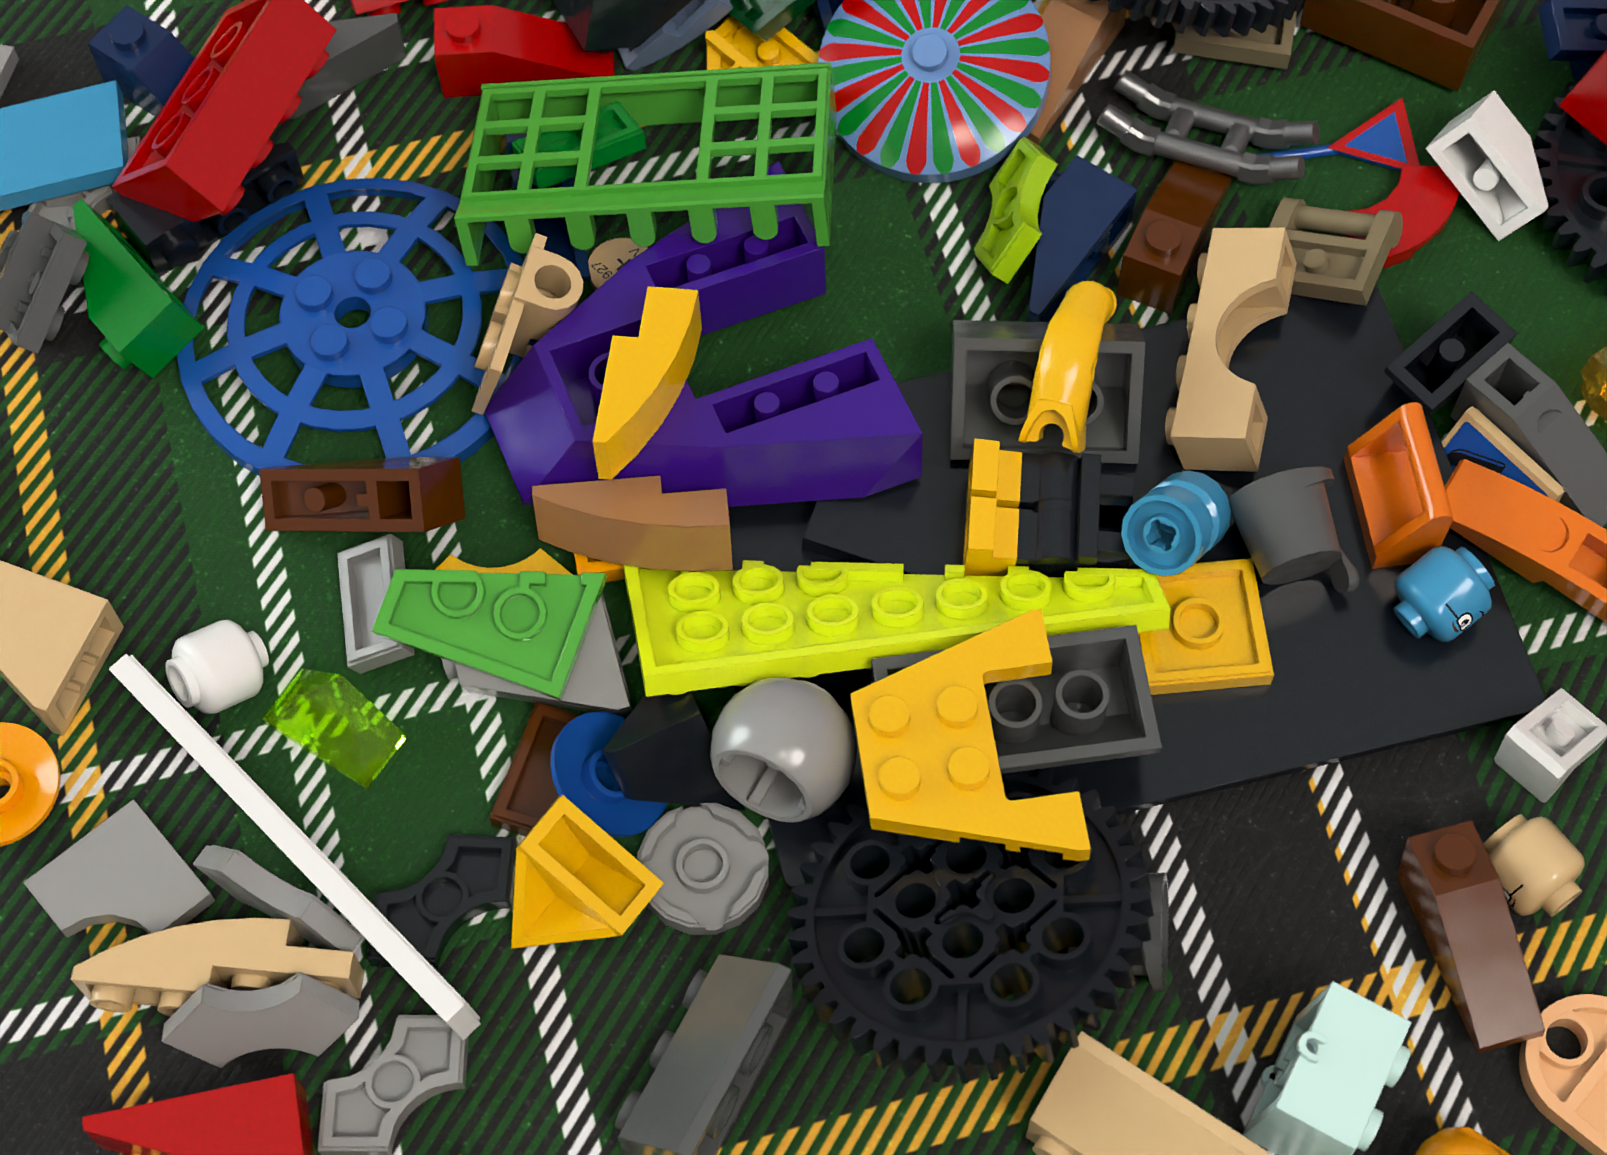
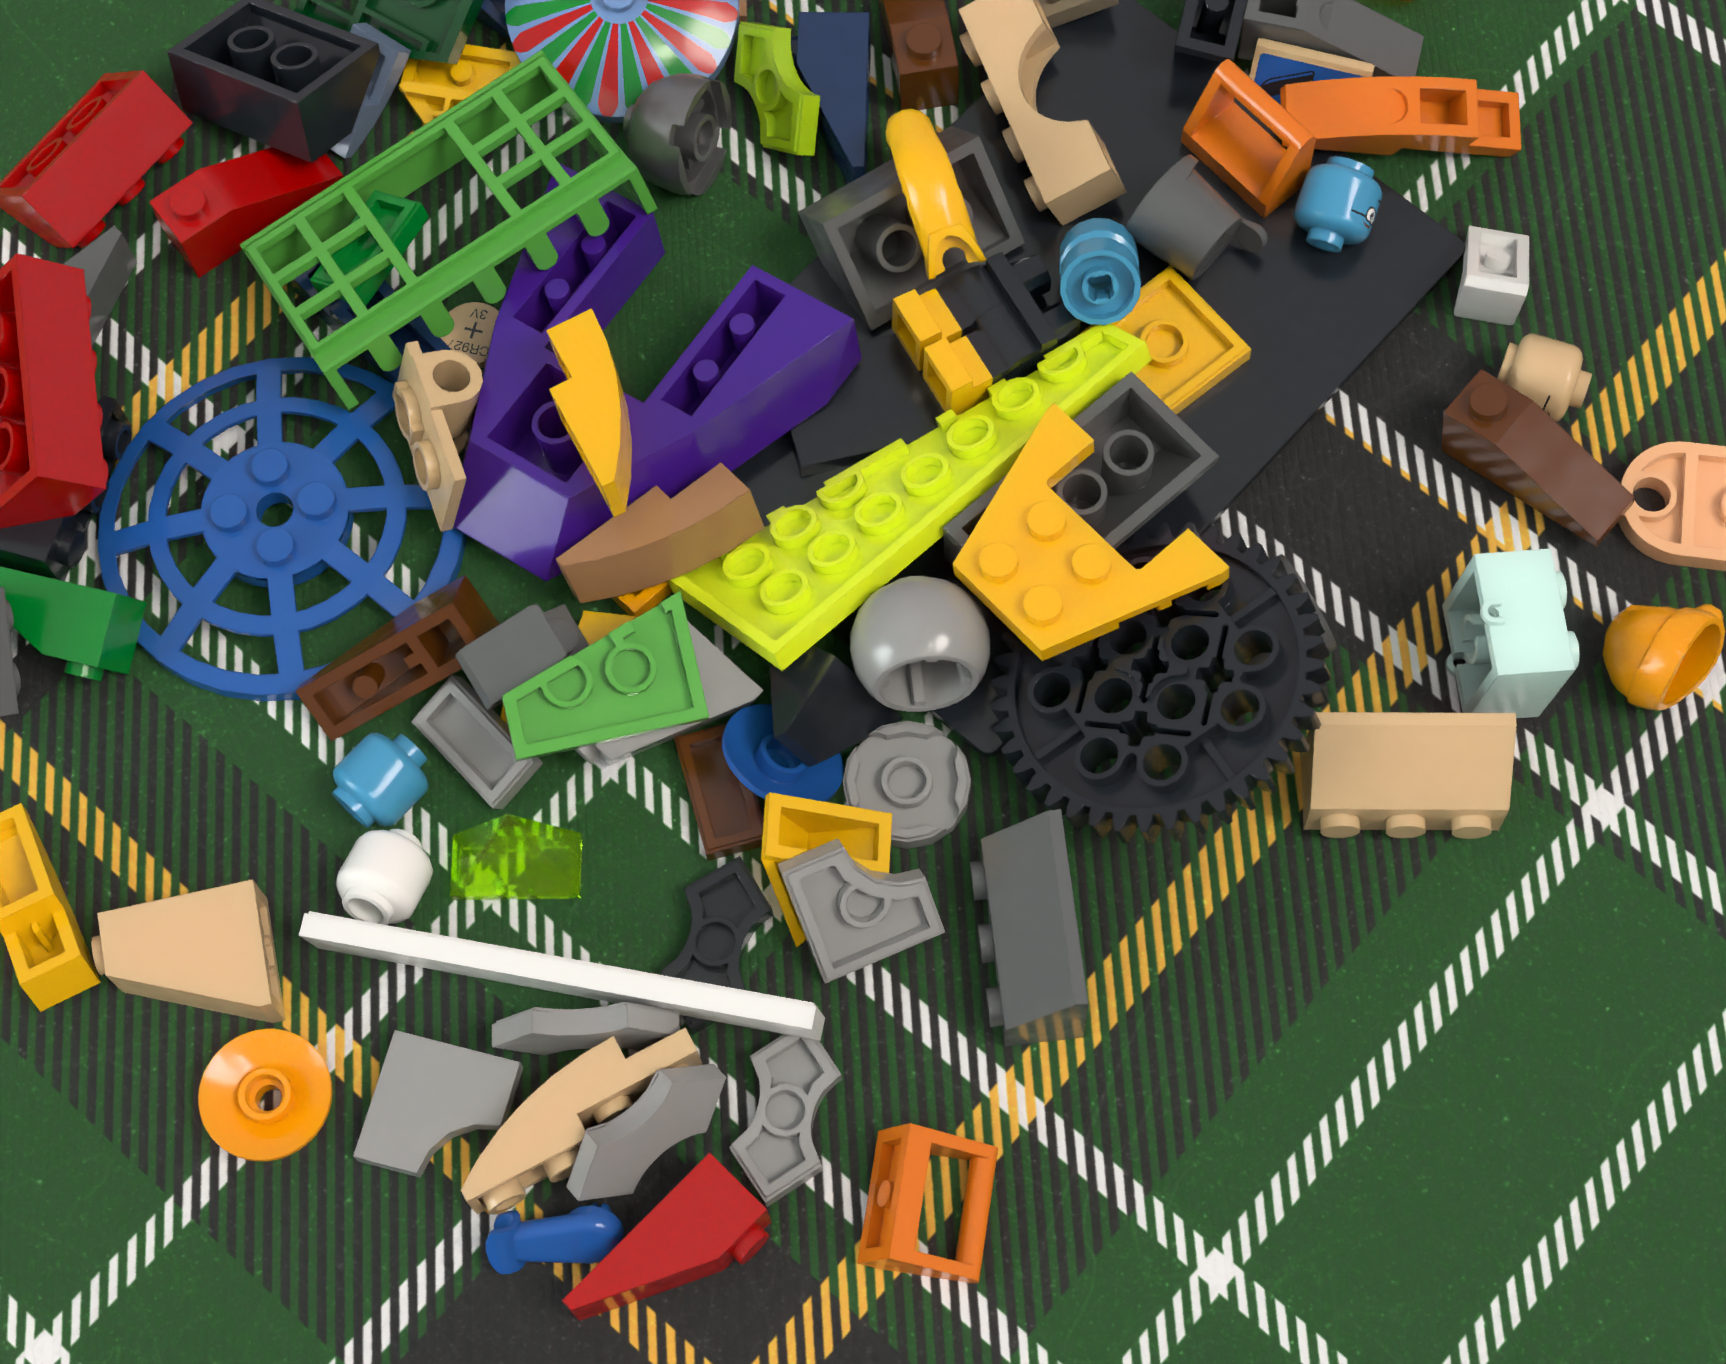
camera: 30 degrees left, 5 degrees up
none -> dark azure head [332,733,429,828]
none -> dark grey slope [455,604,589,710]
none -> blue piece [485,1203,624,1275]
none -> flat silver cylinder [623,73,732,196]
none -> light grey tile [777,839,945,984]

